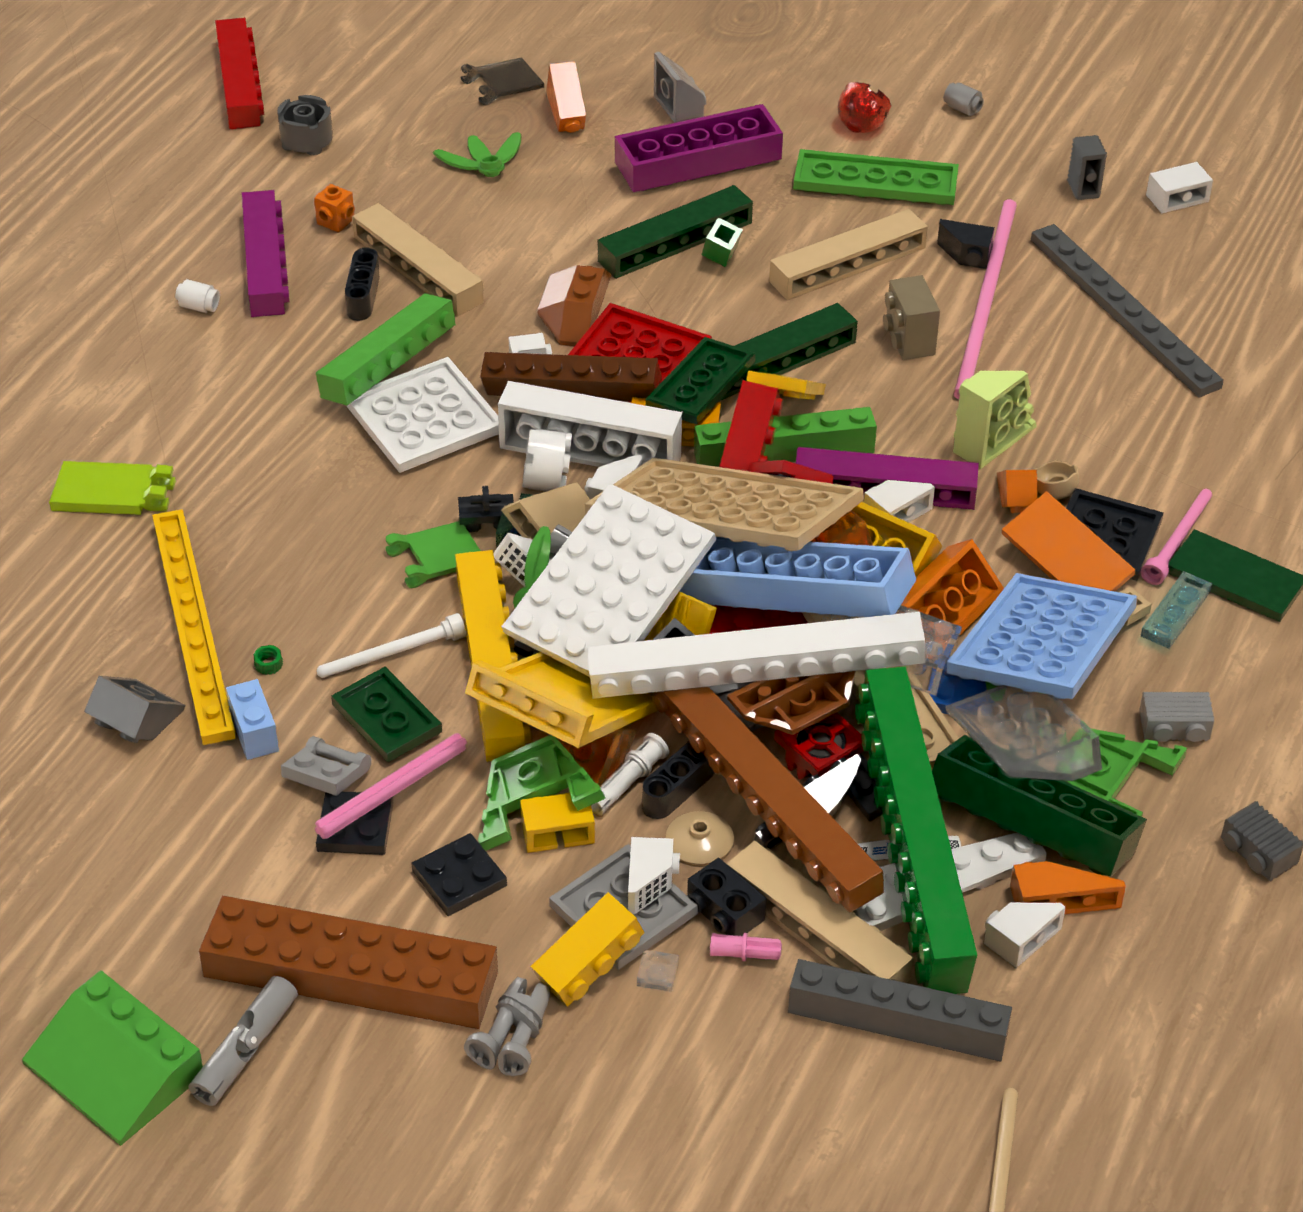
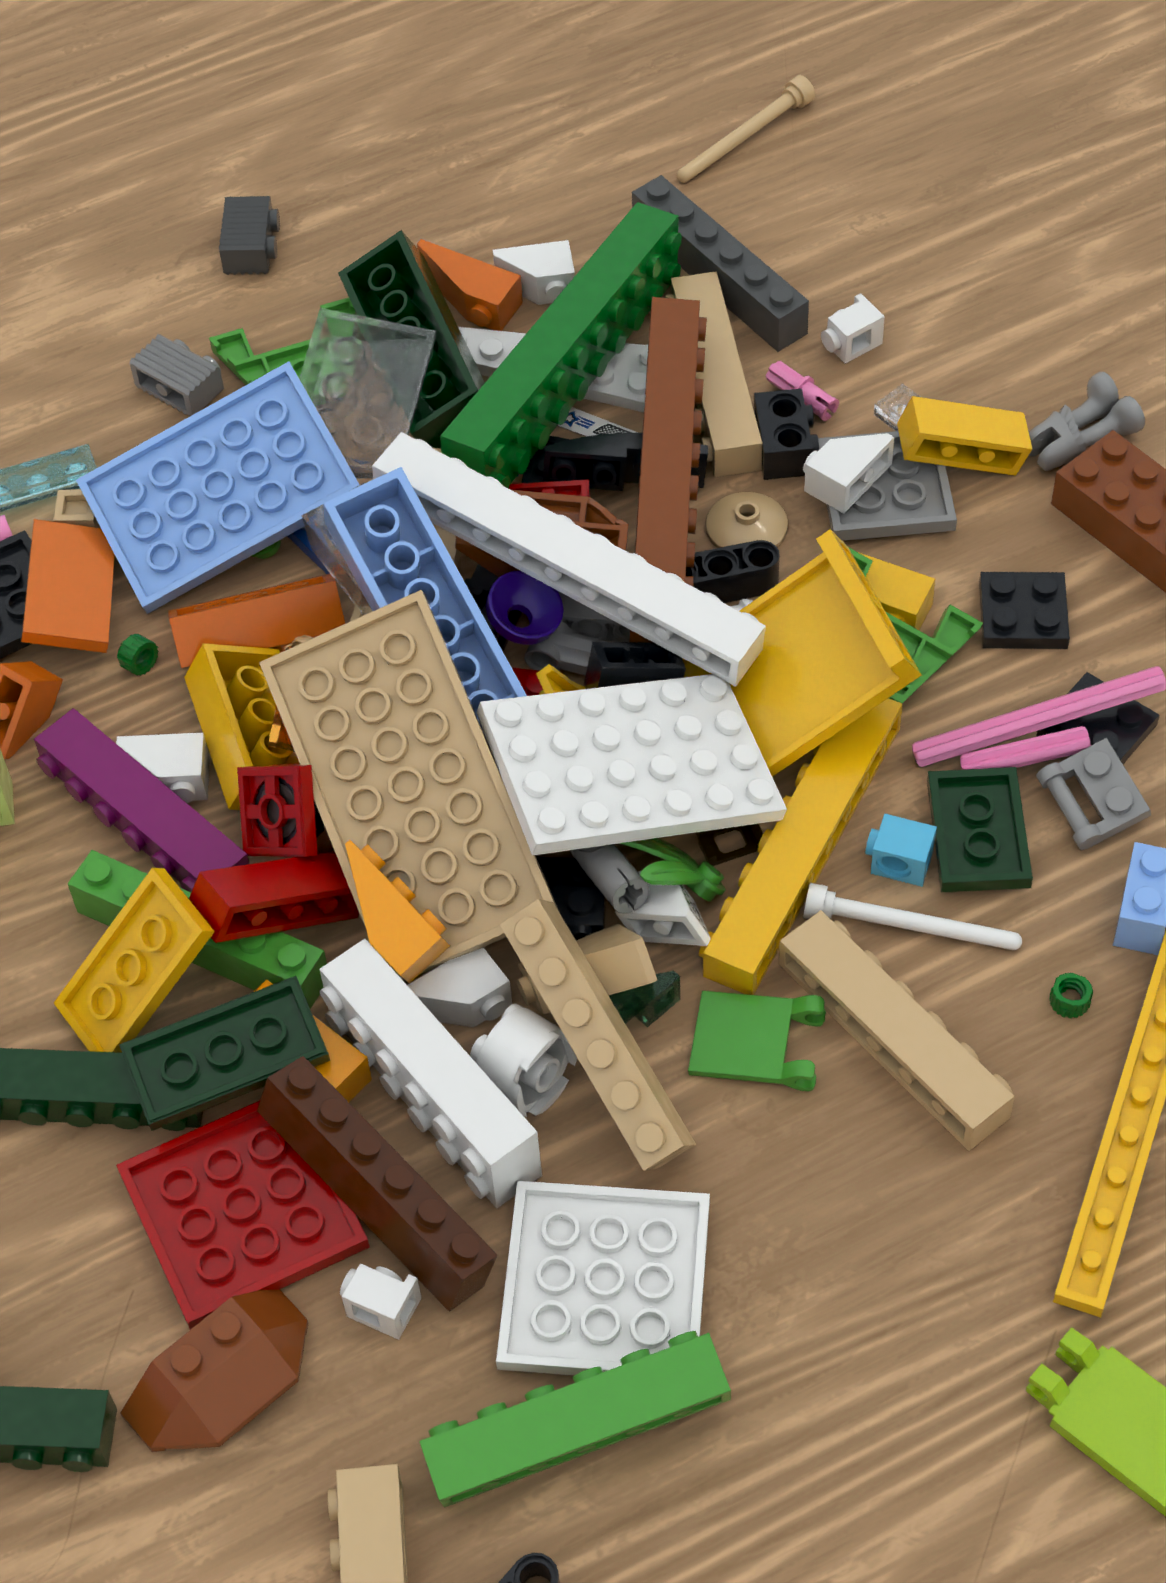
camera: 140 degrees left, 10 degrees up
black hips [458,486,514,532] -> none
none -> green axle [117,634,159,676]
none -> light orange slope [345,840,450,984]
none -> tan brick [499,899,697,1171]
none -> tan brick [779,910,1015,1151]
none -> white brick [821,293,885,364]
none -> medium azure brick [865,813,937,887]
none -> bright pink axle [960,726,1091,770]

